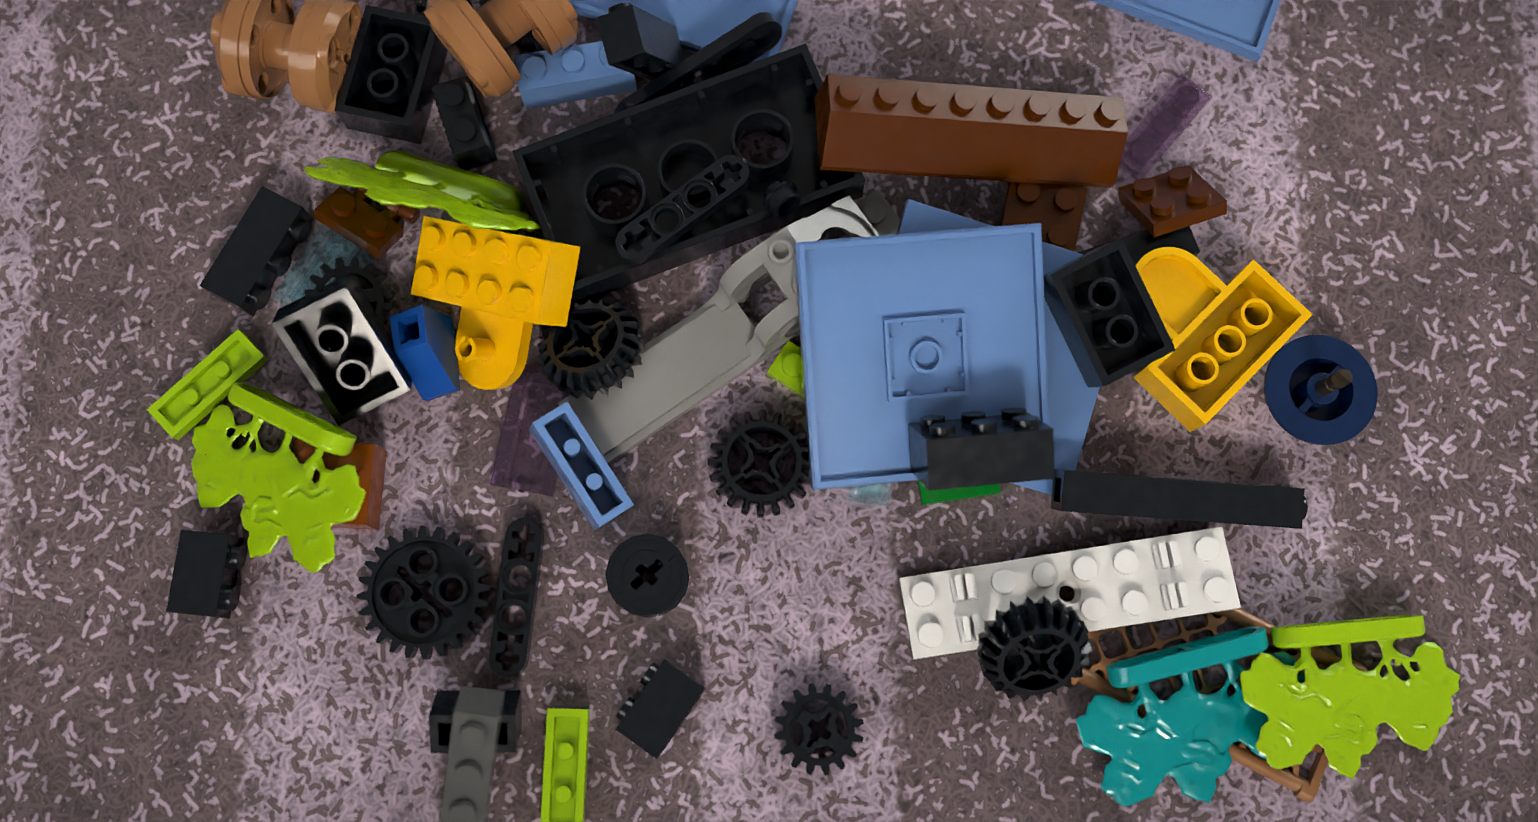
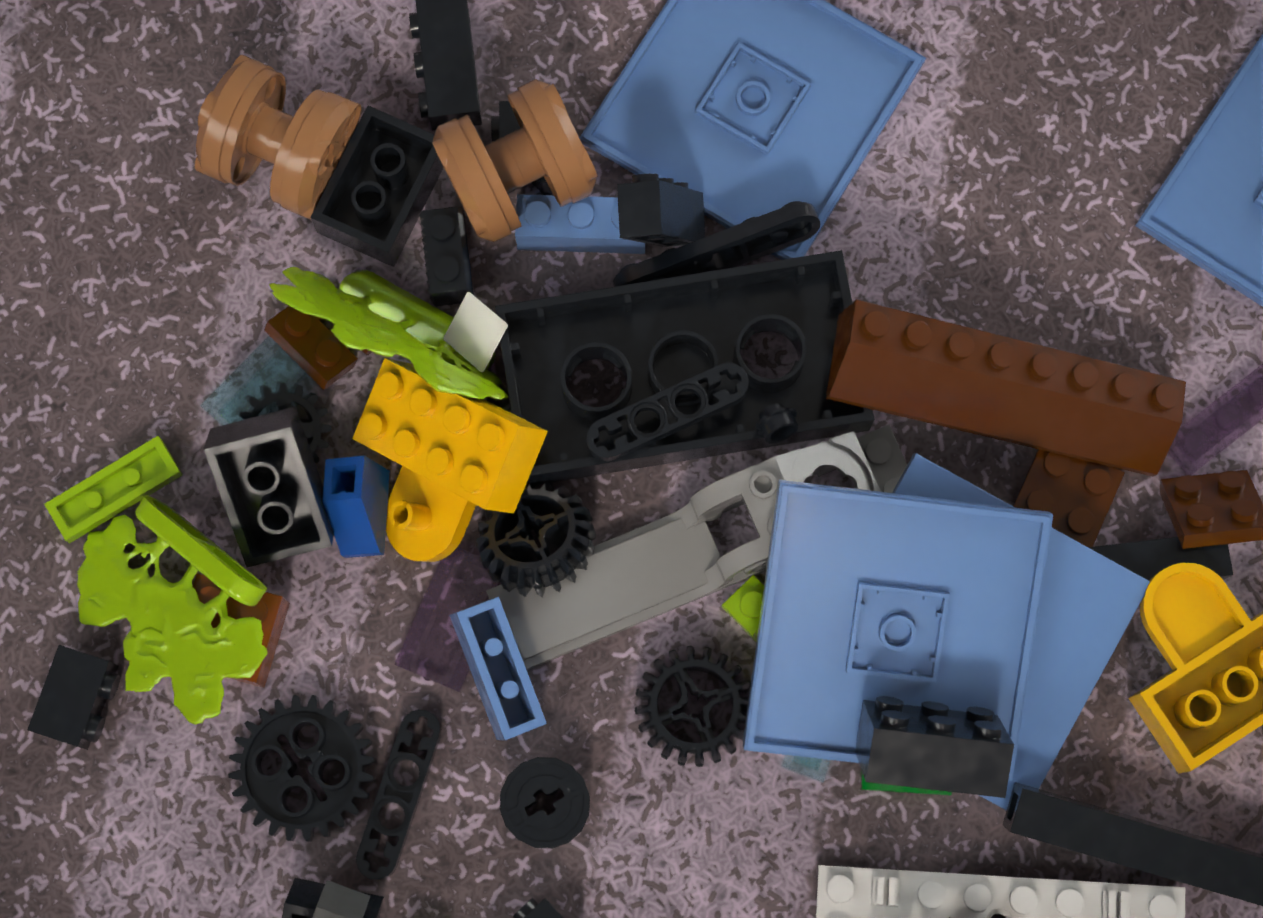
camera: 15 degrees right, 0 degrees up
black brick [199,186,314,317] -> none
black brick [1043,239,1176,387] -> none
none -> white sticker [444,292,508,372]

